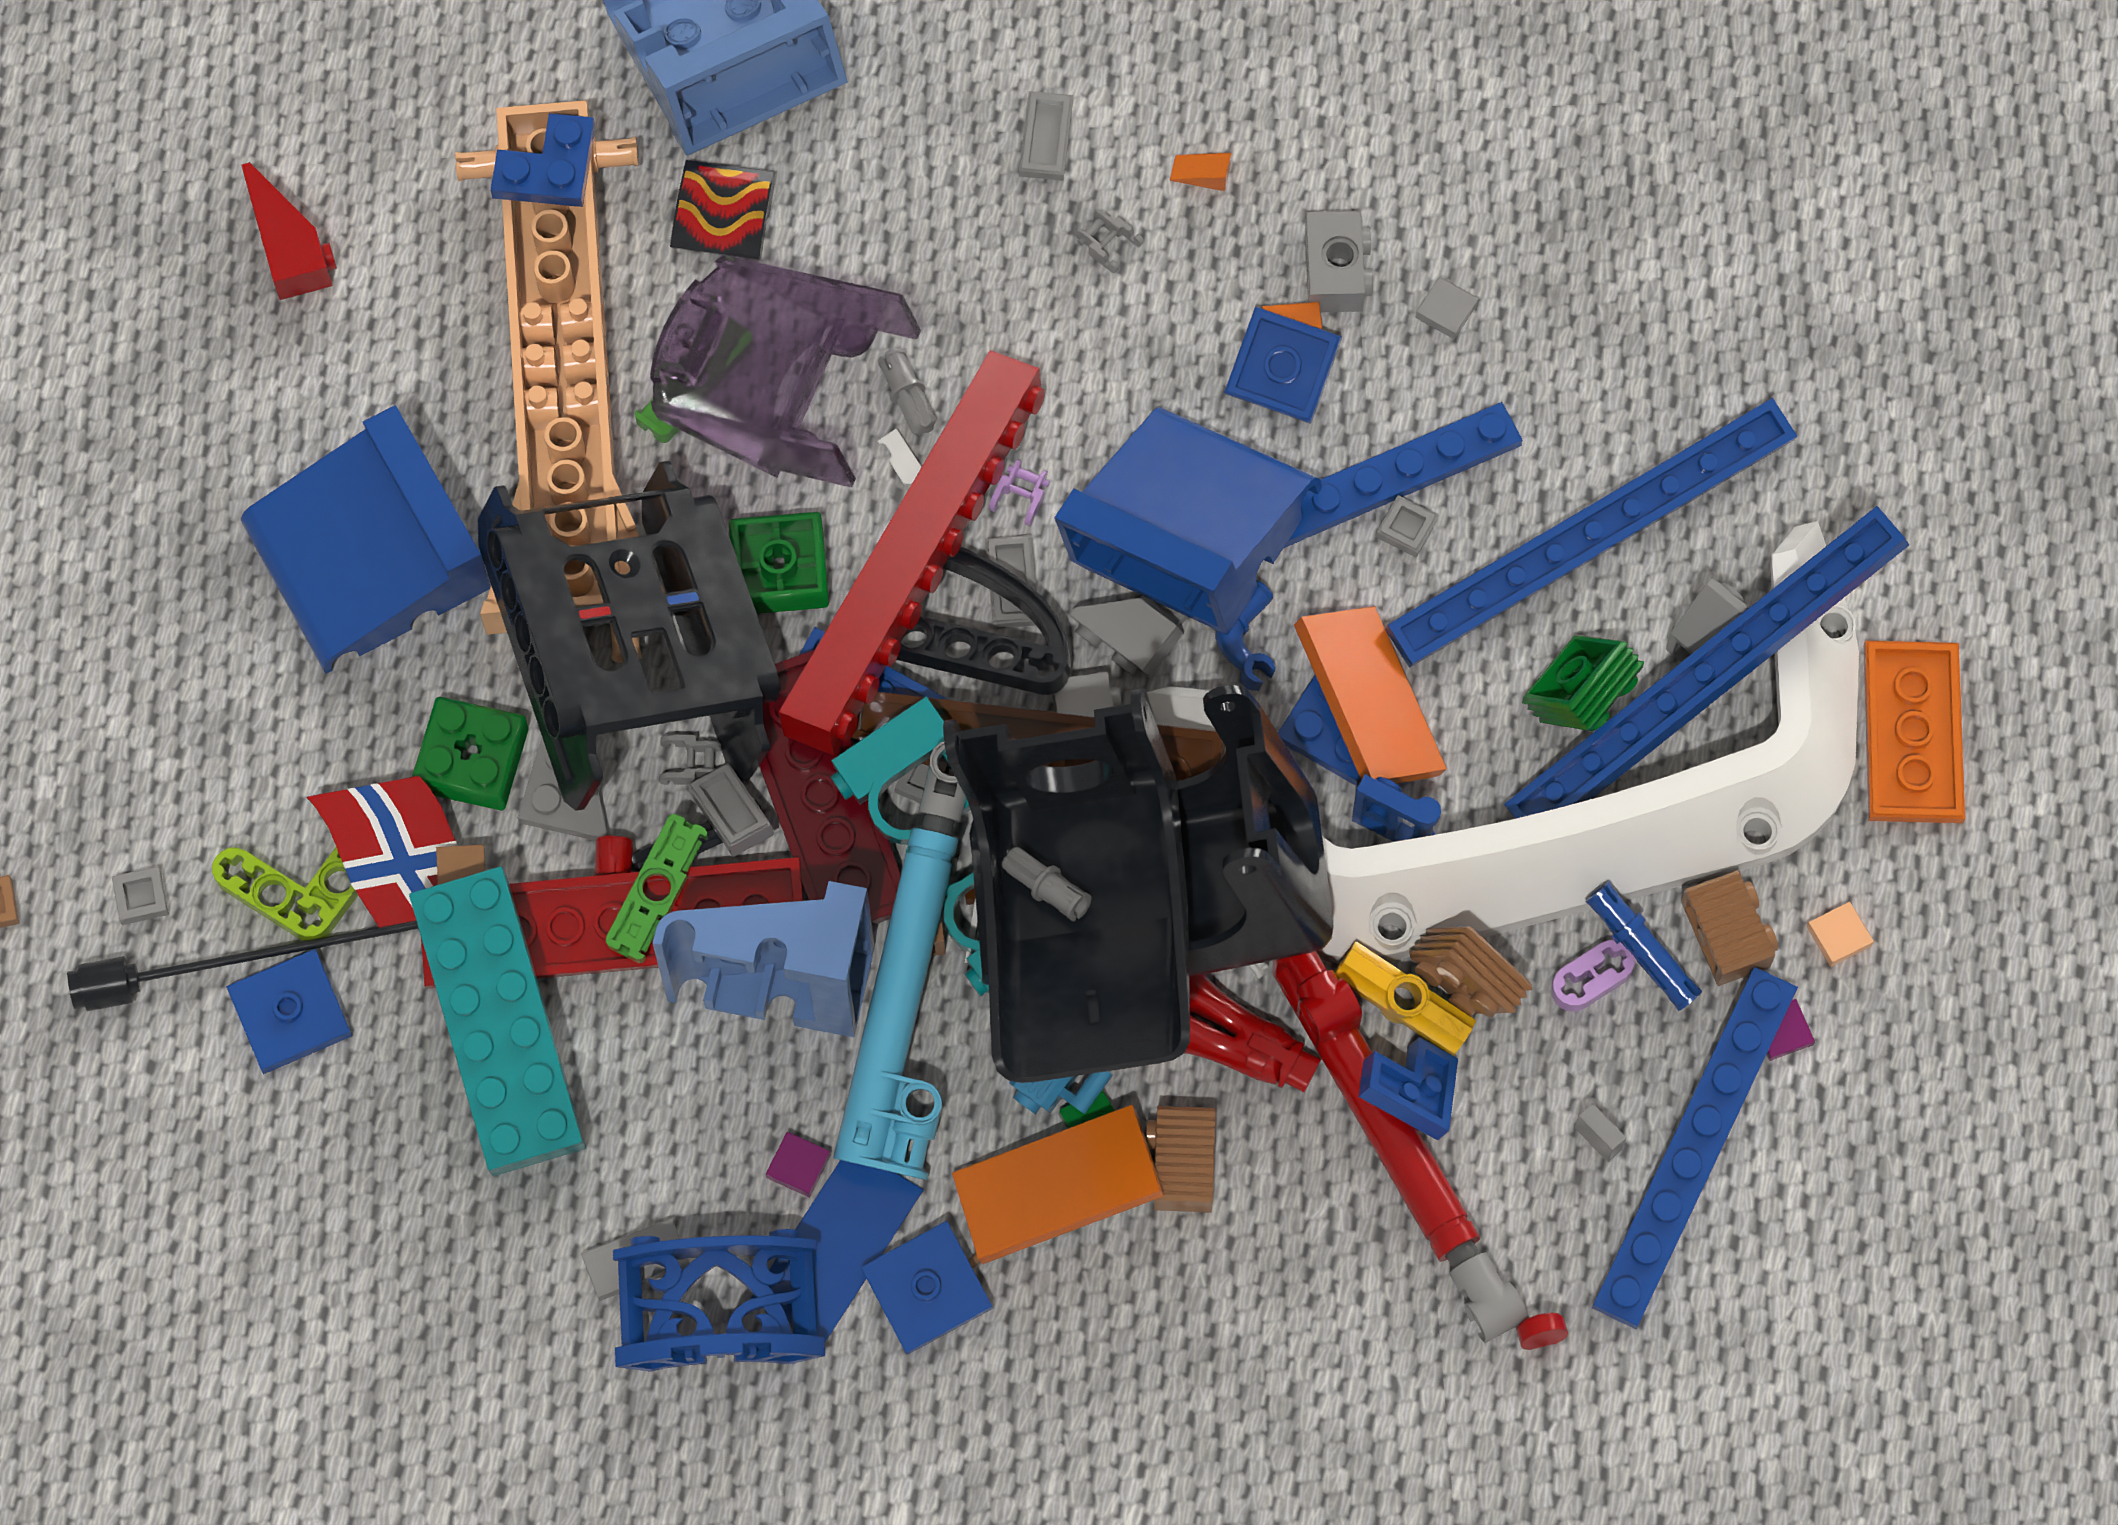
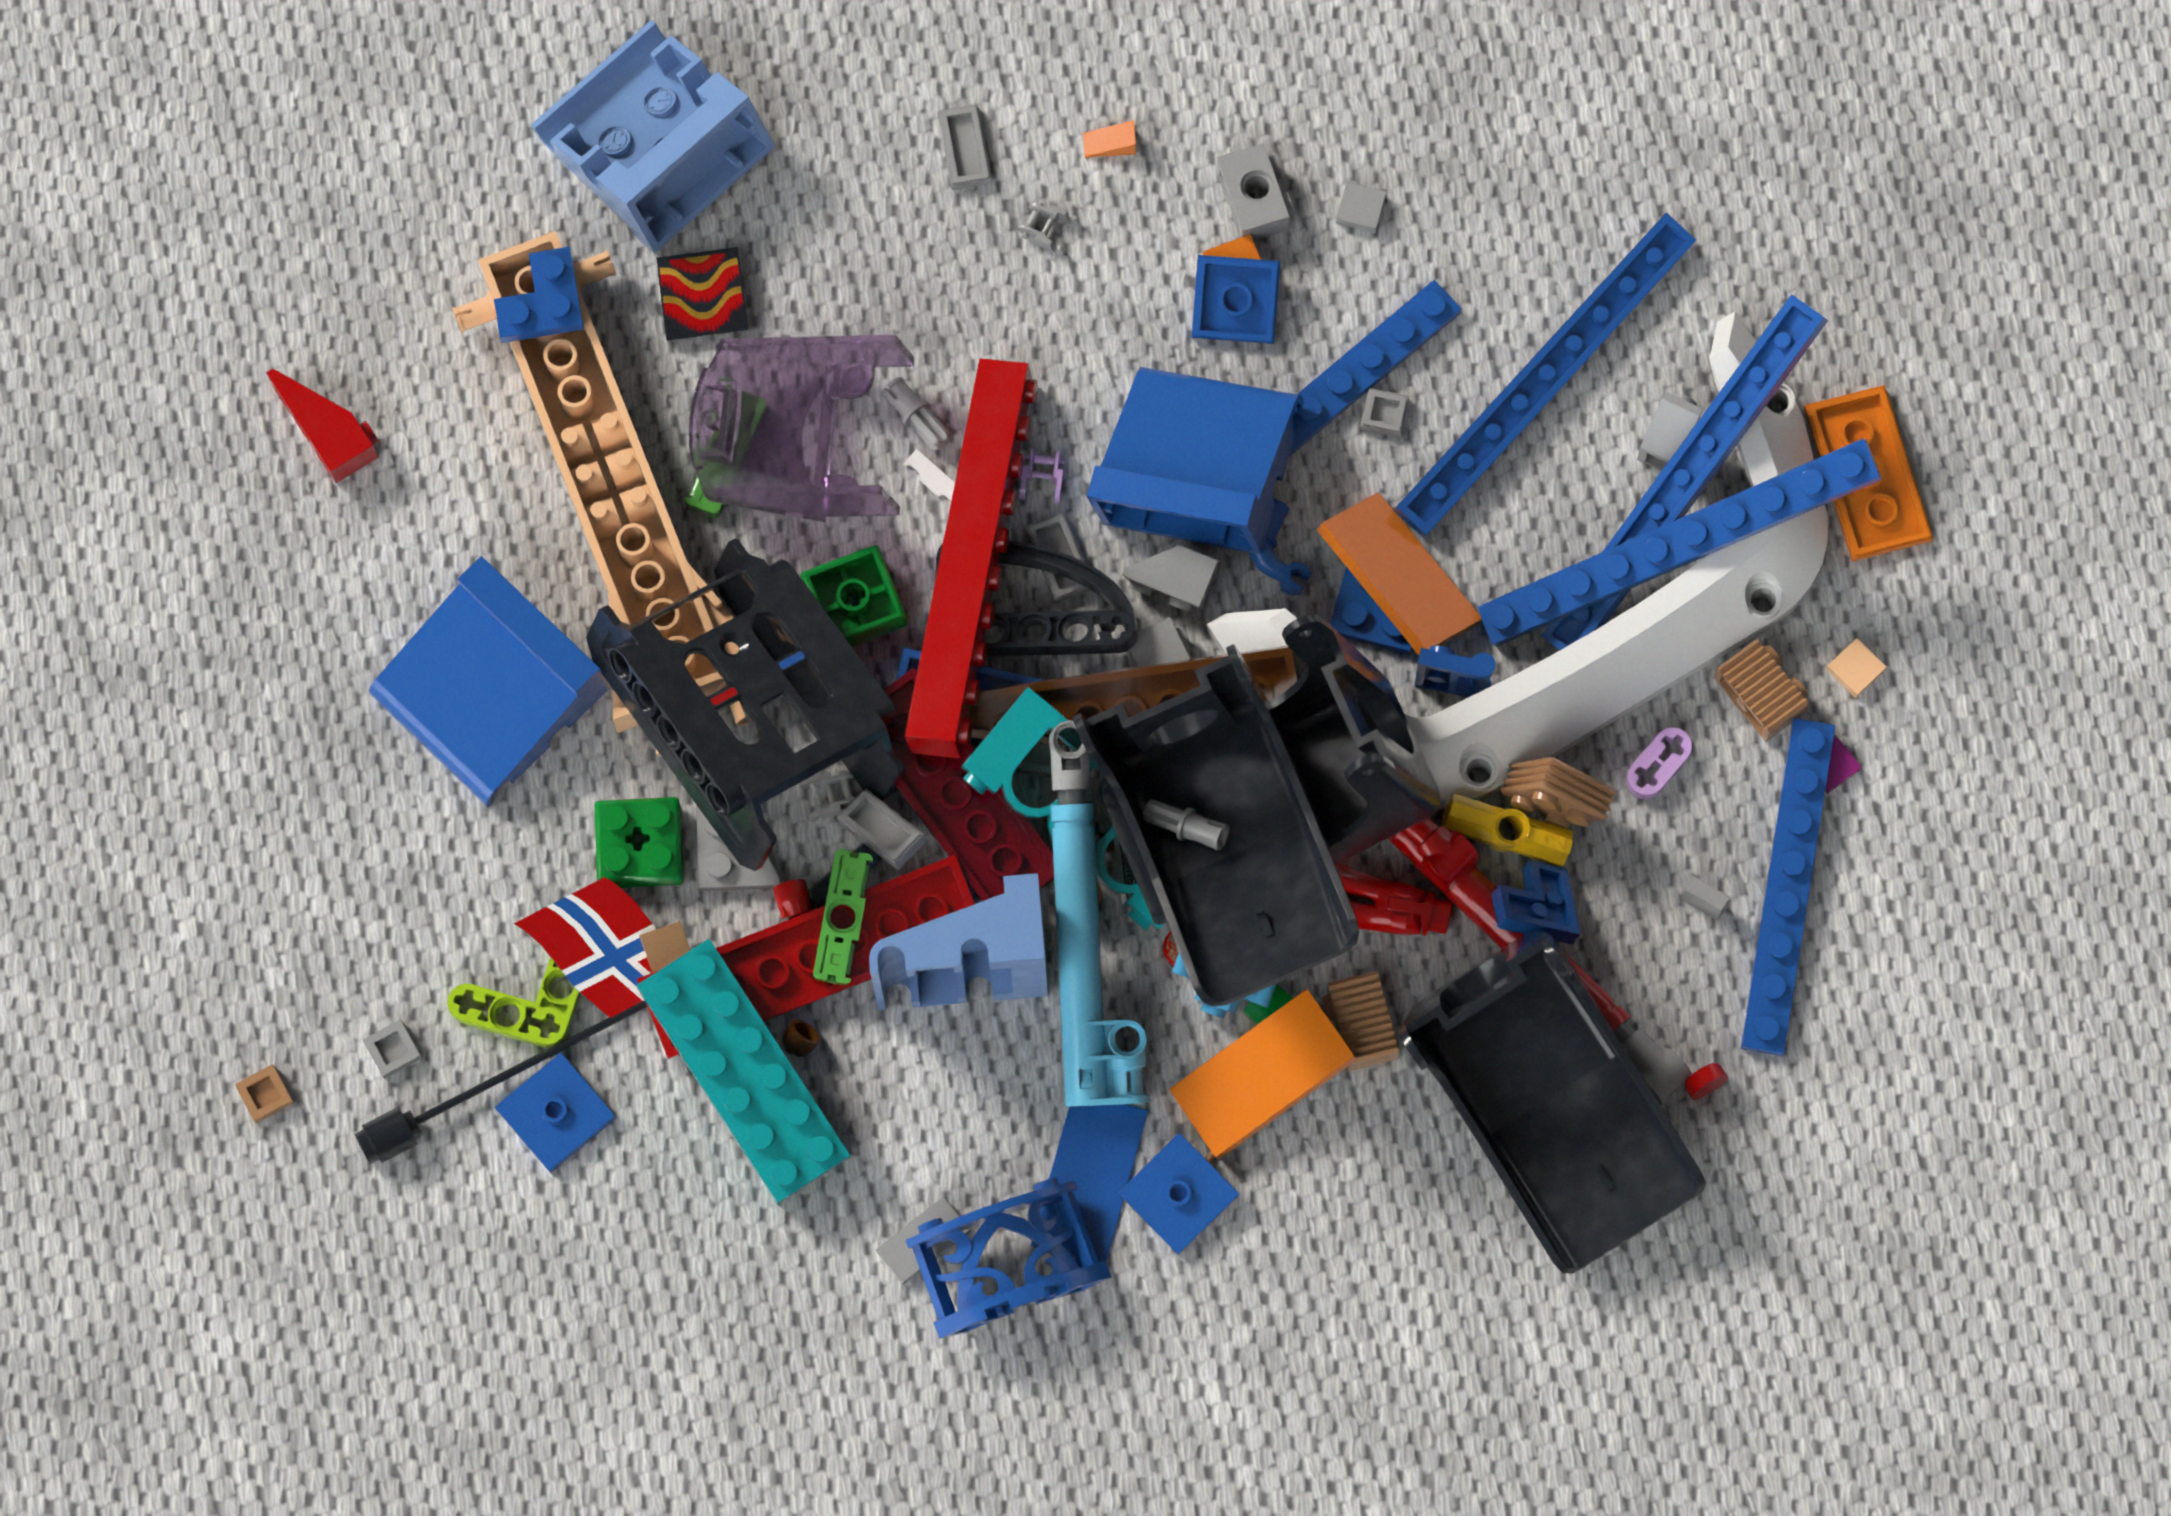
camera: 15 degrees left, 5 degrees up
magenta tile [766,1132,831,1198] -> none
green brick [1522,635,1644,731] -> none
blue pin [1585,882,1702,1011] -> none
none -> reddish brown hinge [783,1019,820,1057]
none -> black piece [1399,930,1706,1274]
none -> blue plate [1477,438,1883,647]

